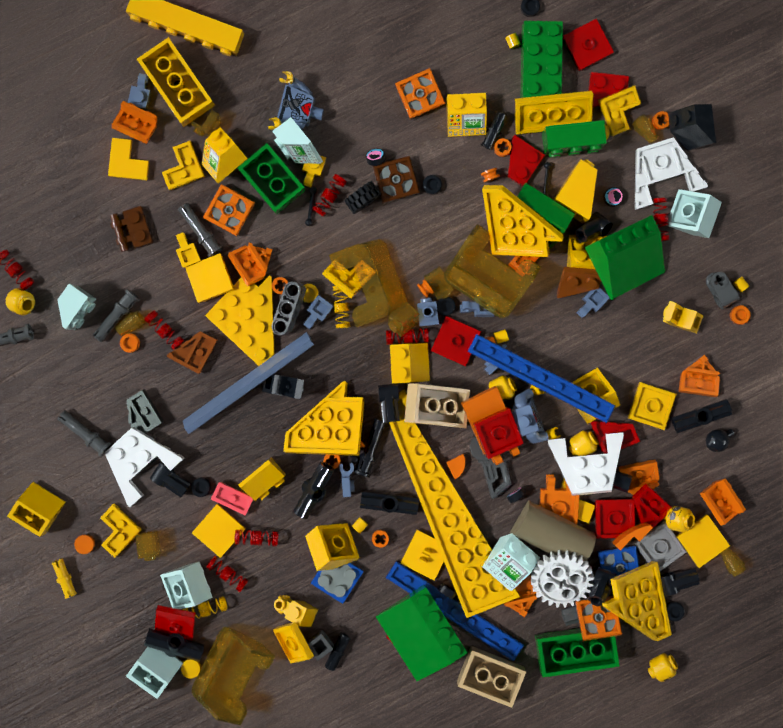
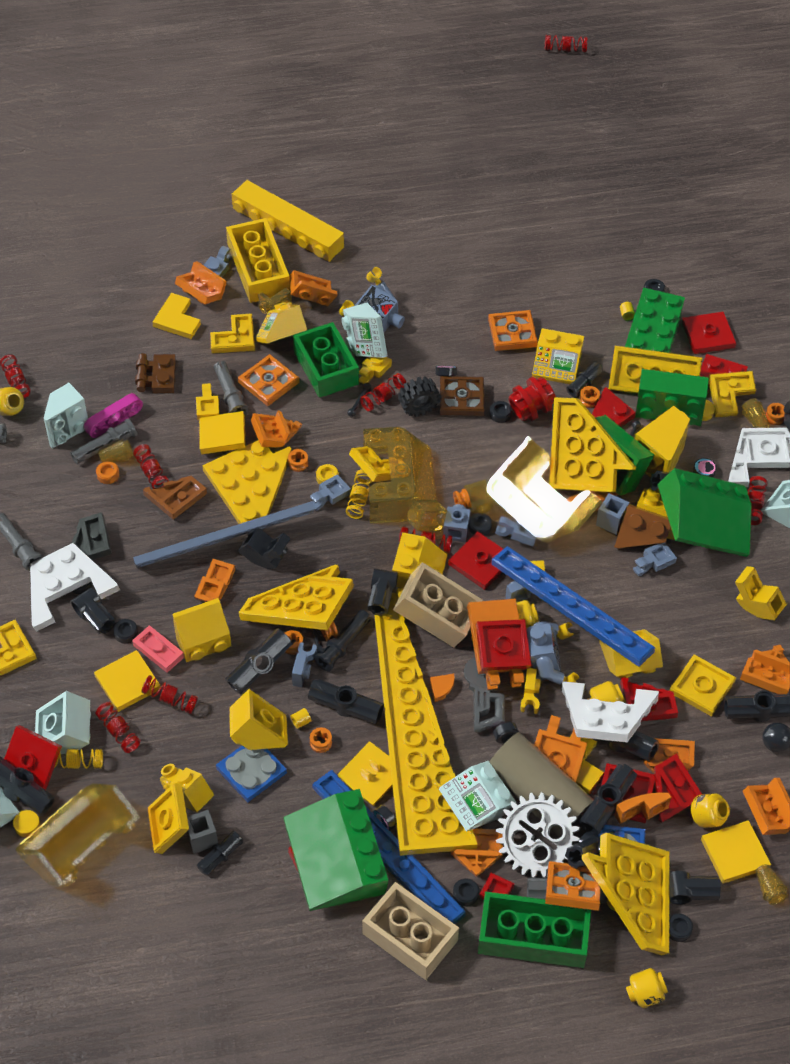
camera: 15 degrees right, 35 degrees down
clear yellow brick [135,531,161,561] -> none
dark grey beam [272,282,306,335] -> none
light grey tile [633,520,687,571] -> none
none -> dark pink beam [83,393,143,438]
none -> orange slope [194,559,236,602]
none -> orange bracket [290,270,338,306]
none -> black tile [453,878,479,906]
none -> red tile [479,873,515,900]
none -> red piece [508,377,556,421]
none -> yellow plate [520,668,541,714]
none -> black piece [579,764,637,836]
none -> sand blue brick [596,493,630,535]

